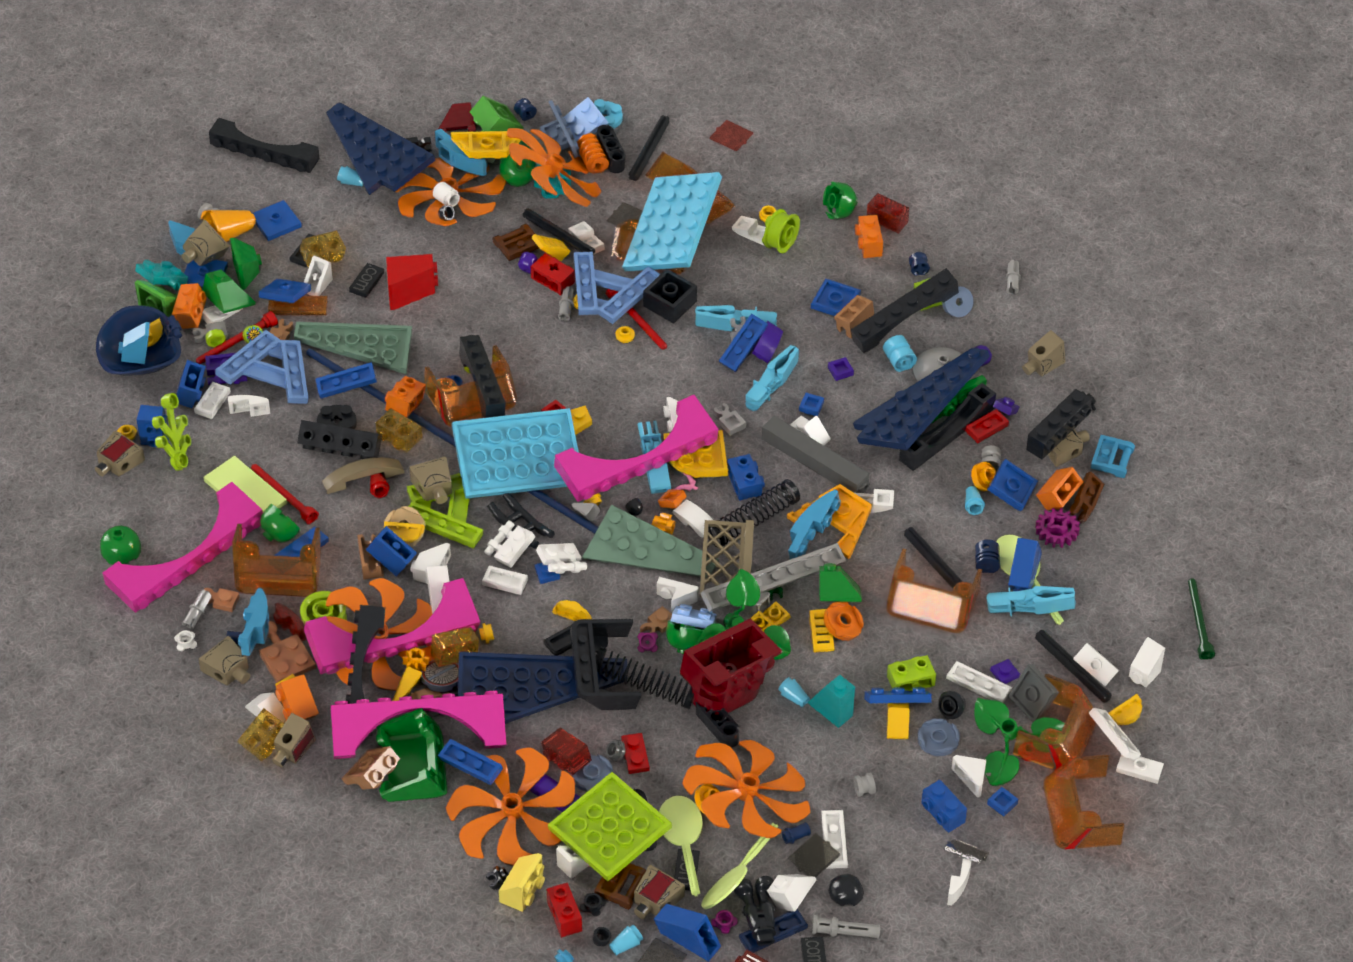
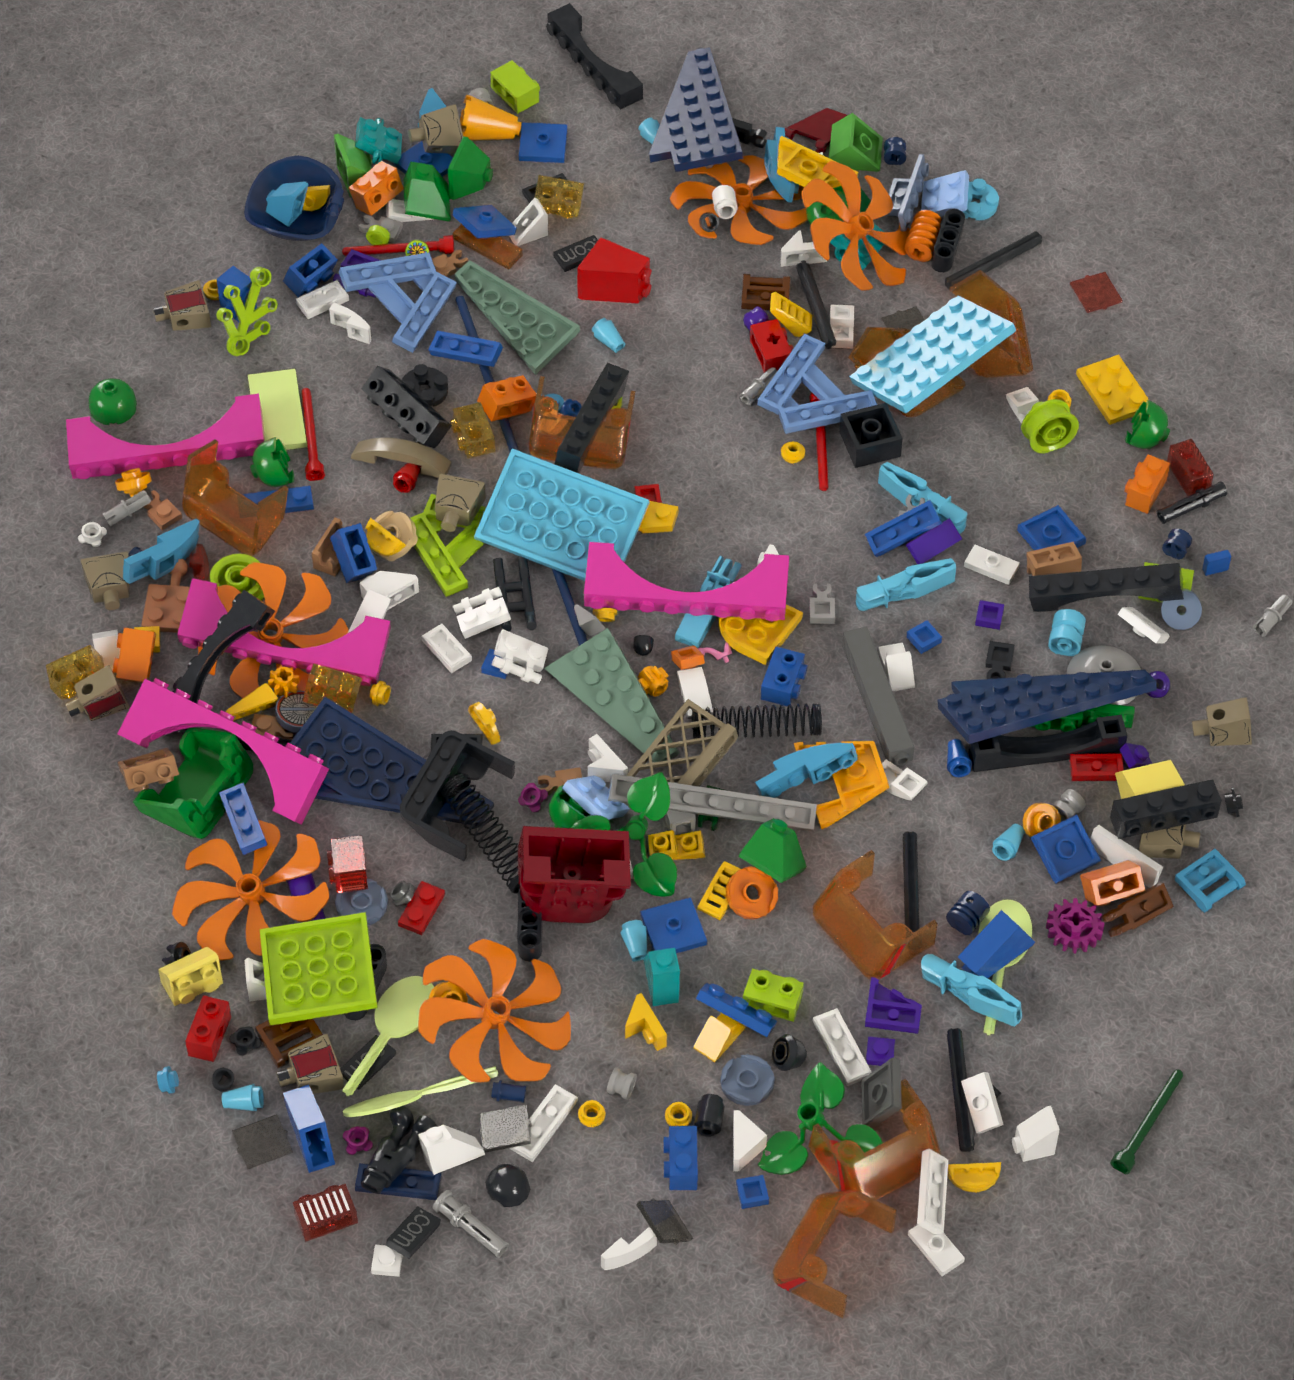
camera: 35 degrees right, 5 degrees up
none -> light orange plate [115,468,152,497]
none -> lime brick [490,60,540,114]
none -> yellow plate [578,1100,606,1127]
none -> medium azure cone [592,318,626,353]
none -> yellow slope [625,993,667,1051]
none -> blue plate [640,897,707,953]
none -> yellow plate [665,1102,692,1126]
none -> black brick [694,1094,725,1137]
none -> white slope [780,230,827,267]
none -> dark purple wing [865,977,922,1034]
none -> blue cone [947,739,972,777]
none -> white plate [964,545,1020,585]
none -> black plate [986,641,1015,679]
none -> yellow plate [1076,355,1149,425]
none -> white tile [1090,825,1163,888]
none -> light yellow slope [1115,760,1185,799]
none -> white plate [1118,607,1170,643]
none -> black pin [1156,481,1227,524]
none -> blue tile [1202,550,1231,576]

